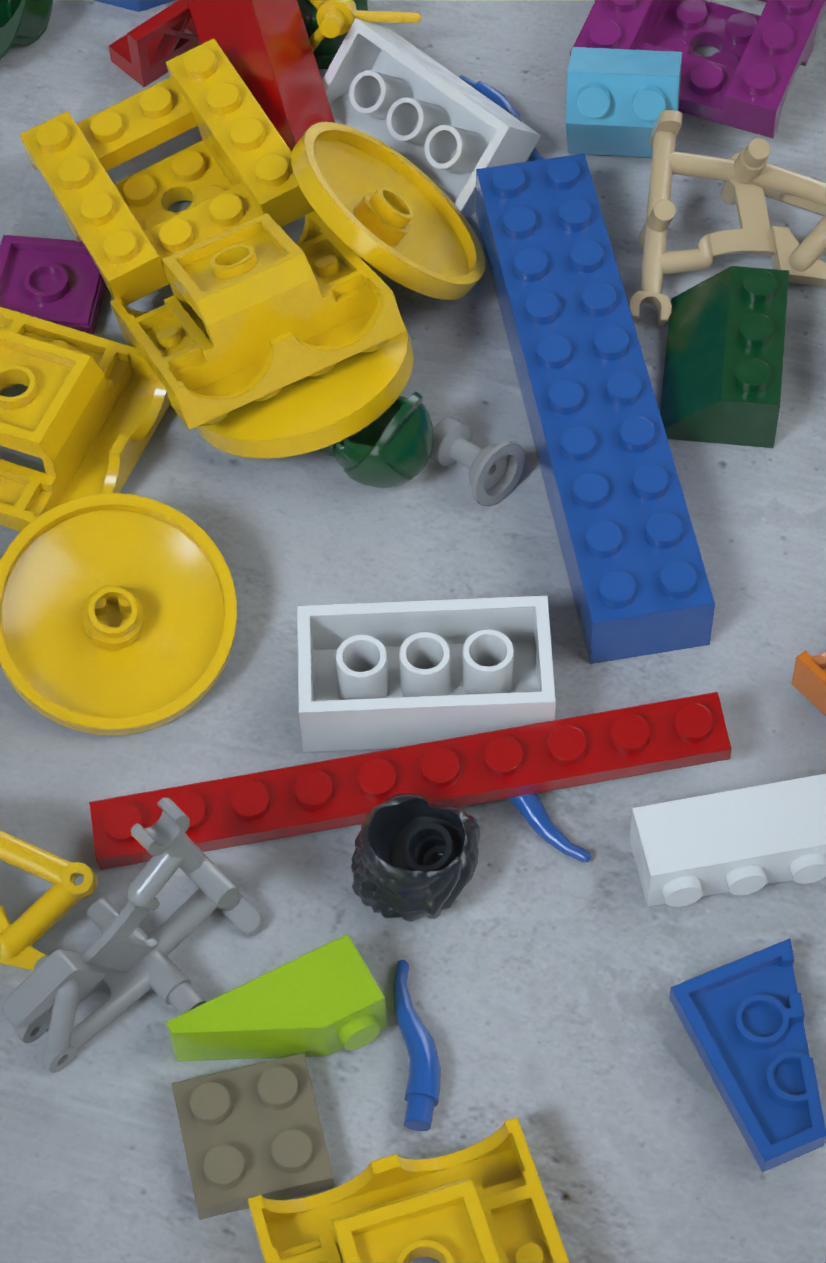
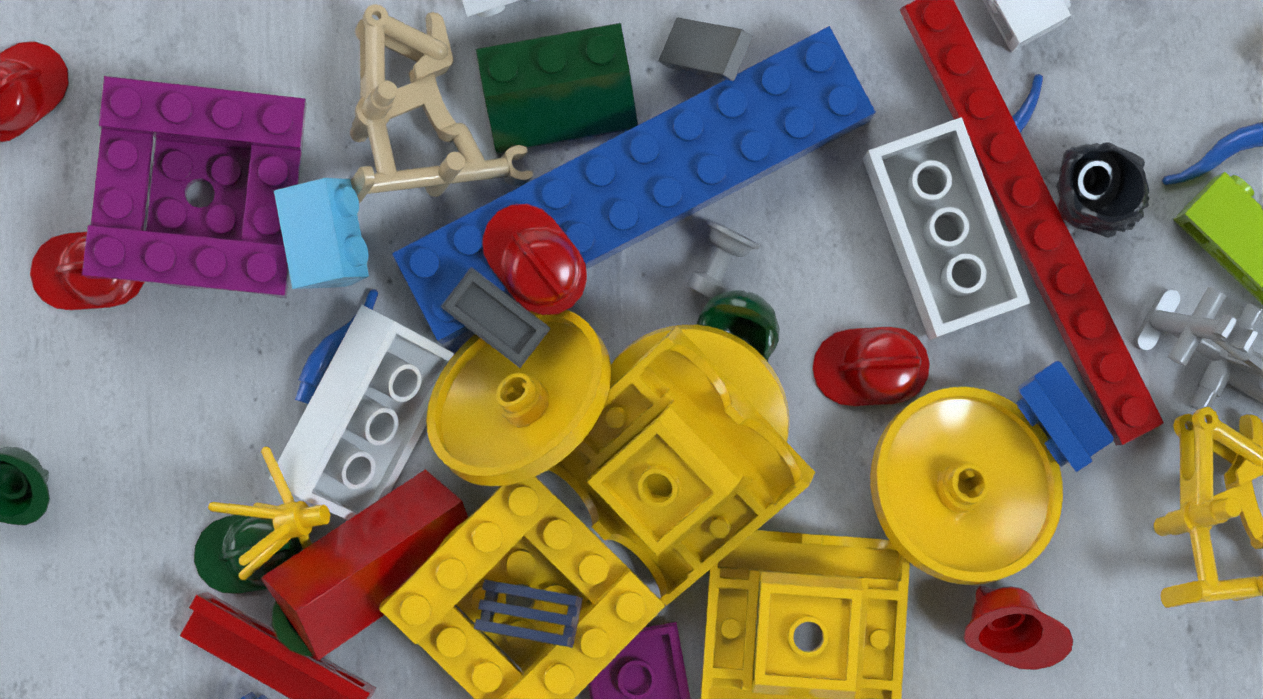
camera: 110 degrees left, 30 degrees up
none -> dark grey tile [441,267,551,368]
none -> dark blue tile [474,579,583,648]
none -> red piece [483,204,587,315]
none -> dark grey tile [658,17,753,81]
none -> red piece [812,327,930,406]
none -> blue bracket [1016,361,1114,472]

